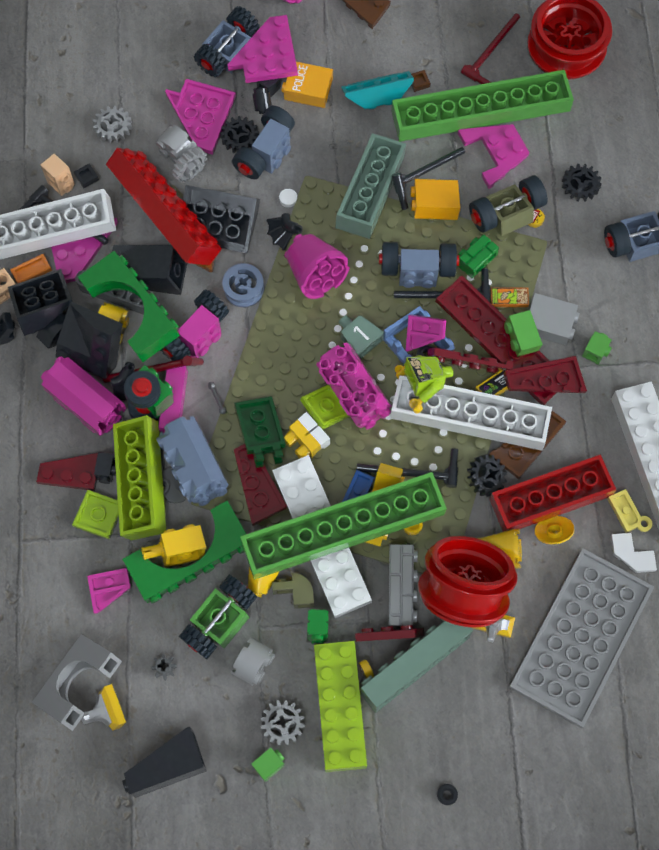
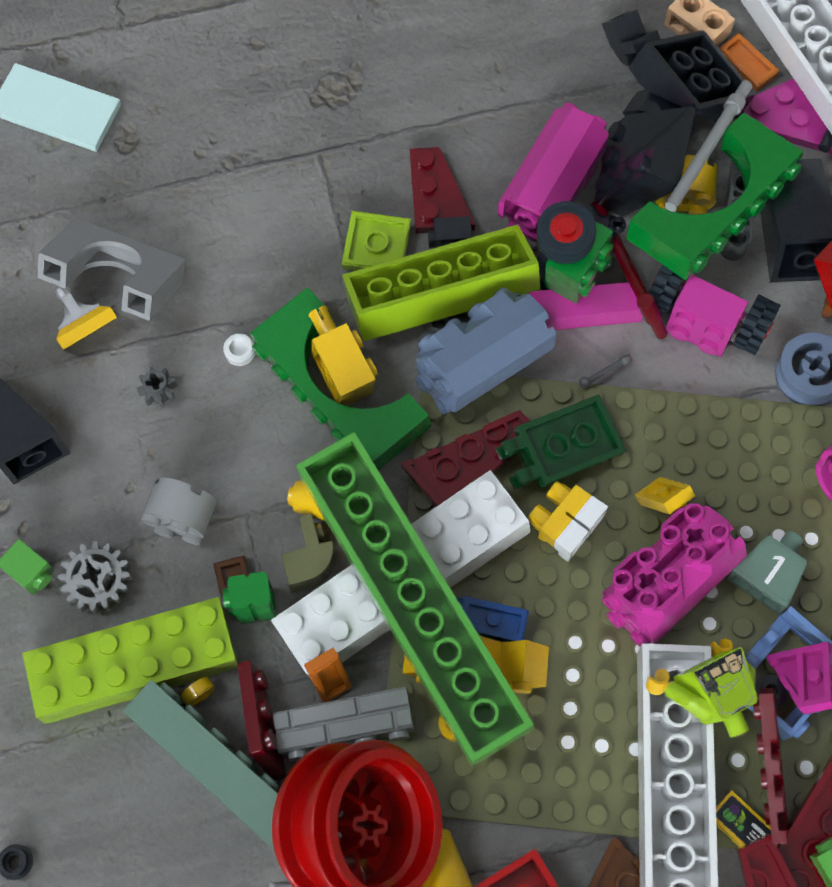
camera: 80 degrees right, 0 degrees up
dark pink wing [87,568,131,614] -> none
brick [179,574,257,659] -> none
lime plate [300,385,350,430] -> none
black bar [357,448,458,488] -> none
black gear [467,454,507,497] -> none
none -> reddish brown tile [213,555,249,597]
none -> white tile [223,333,255,366]
none -> orange tile [304,647,353,703]
none -> yellow plate [635,477,695,515]
none -> light grey bar [665,80,752,212]

